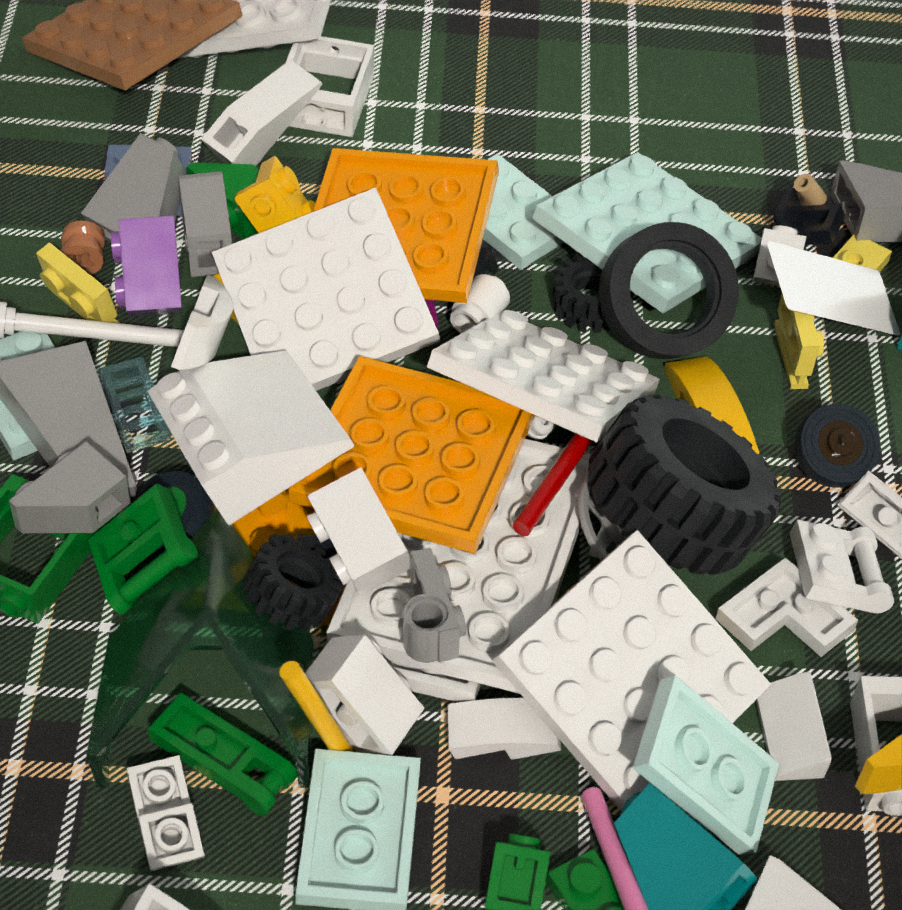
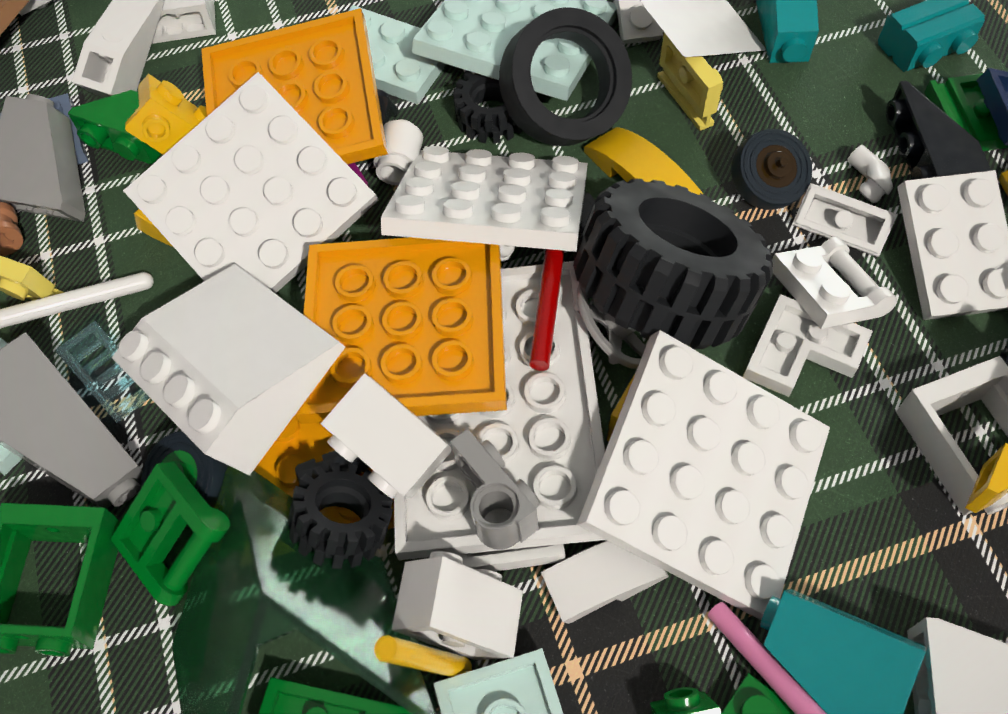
camera: 15 degrees left, 10 degrees up
light grey slope [9,441,130,533] -> none
medium lavender brick [111,216,182,317] -> none
white slope [171,274,233,370] -> none
light grey slope [178,171,232,277] -> none
light aqua plate [633,675,779,856] -> none
white slope [756,672,831,781] -> none

